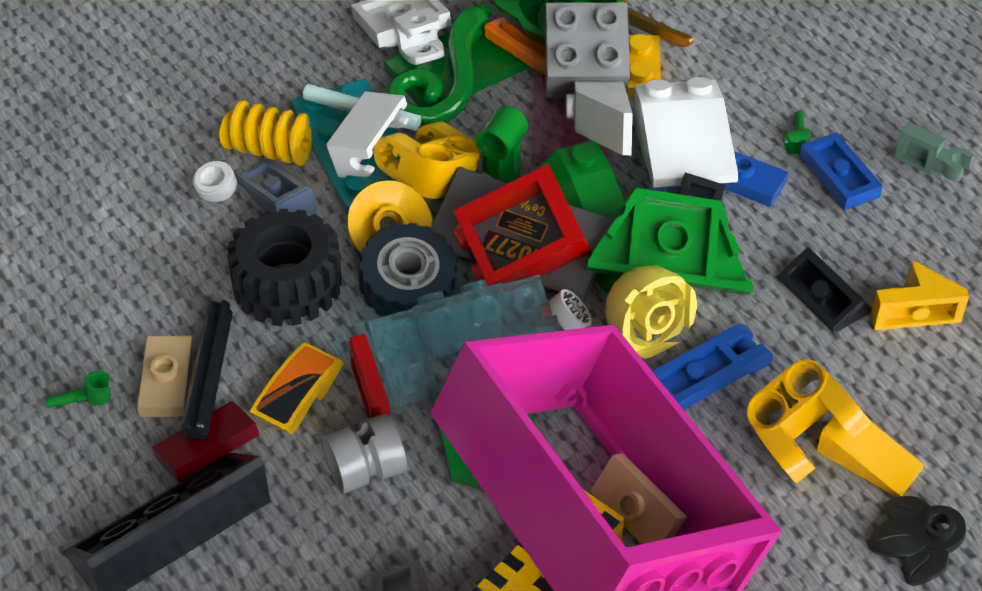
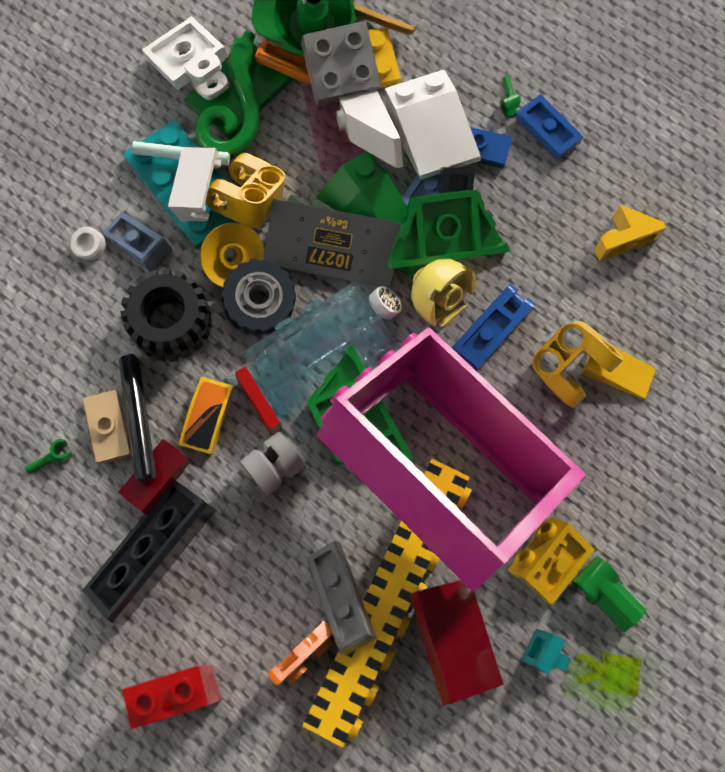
camera: 15 degrees left, 25 degrees up
yellow piece [219,100,312,166] -> none
red window [453,164,592,298] -> none
green piece [475,105,529,183] -> none
tan plate [590,453,687,544] -> none
black slope [777,247,872,333] -> none
pearl dark grey plate [868,496,966,586] -> none
sand green plate [894,121,974,182] -> none

